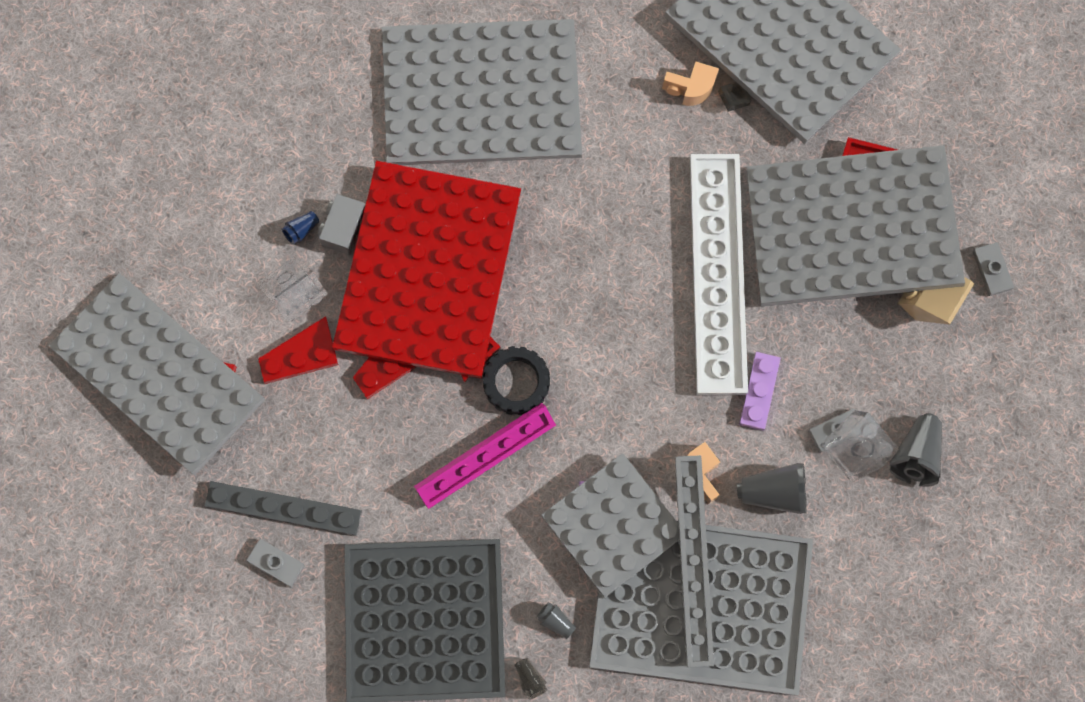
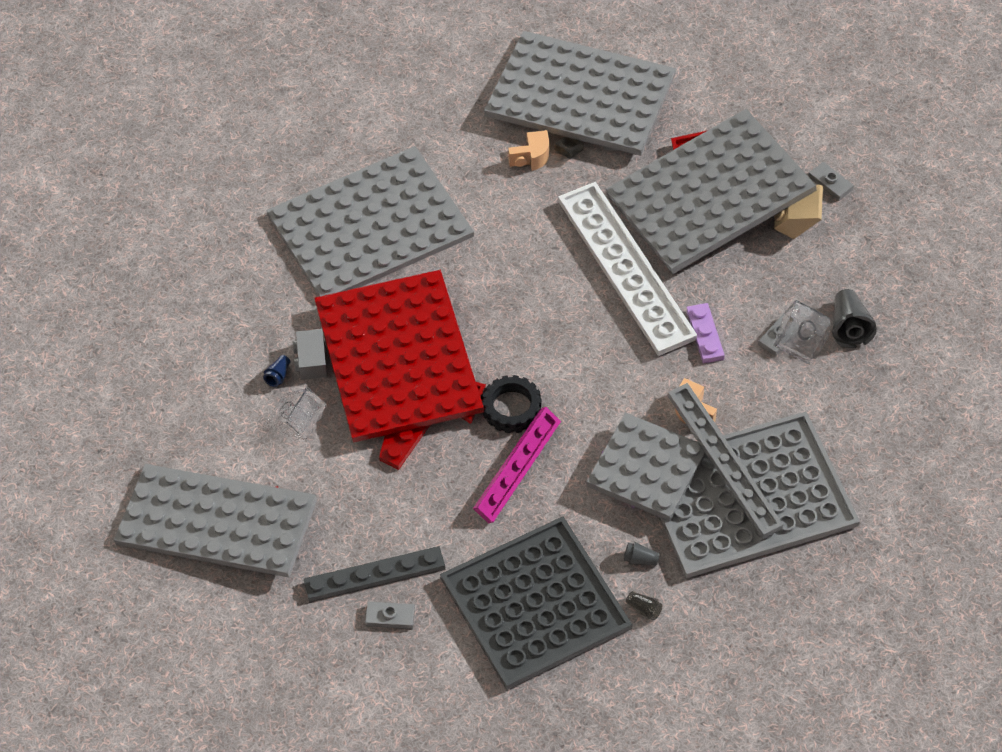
camera: 20 degrees left, 20 degrees down
red wing [258,316,339,384] -> none
dark grey cone [737,463,807,514] -> none

